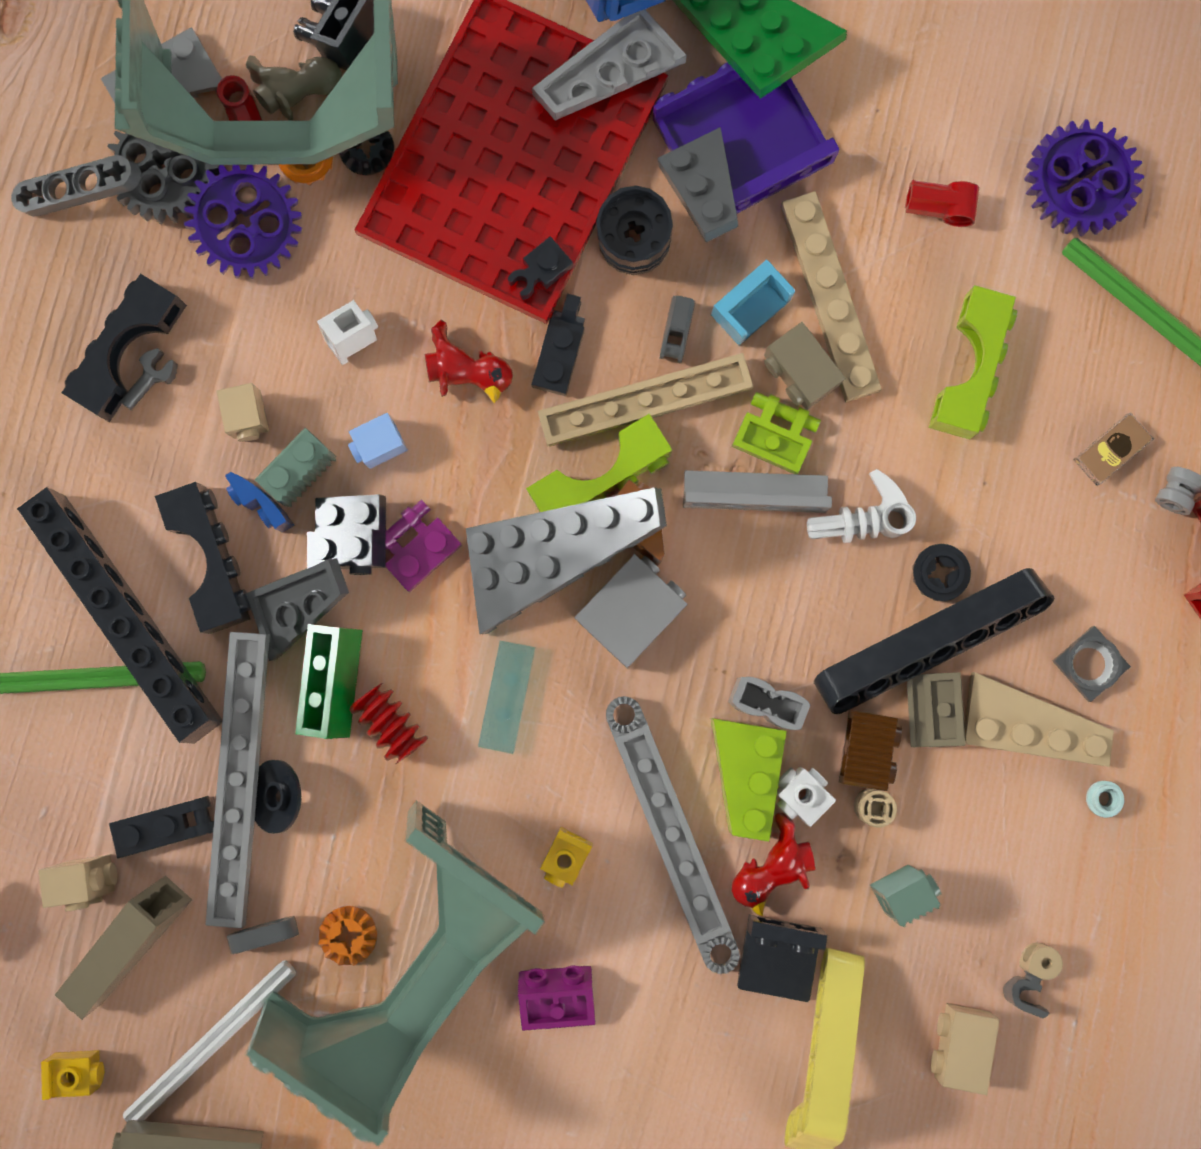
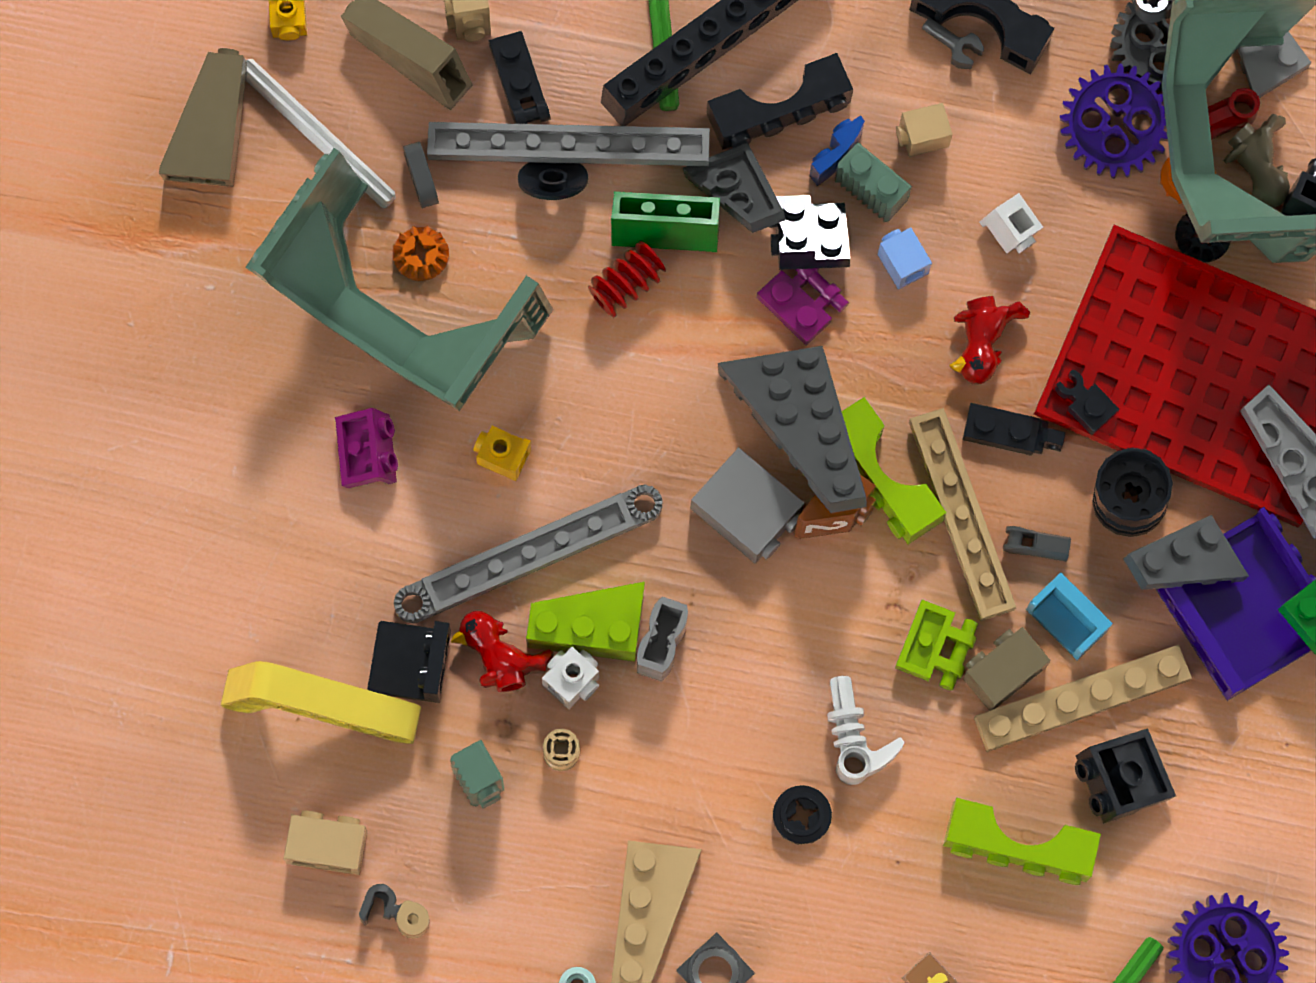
camera: 80 degrees right, 10 degrees down
clear light blue tile [478,640,536,754] -> none
light grey fence [683,470,832,513] -> none
black beam [814,568,1055,714] -> none
reddish brown brick [839,711,902,791] -> none
red piece [905,180,980,227] -> none
dark tan plate [907,672,966,747] -> none
none -> black plate [1075,728,1176,824]

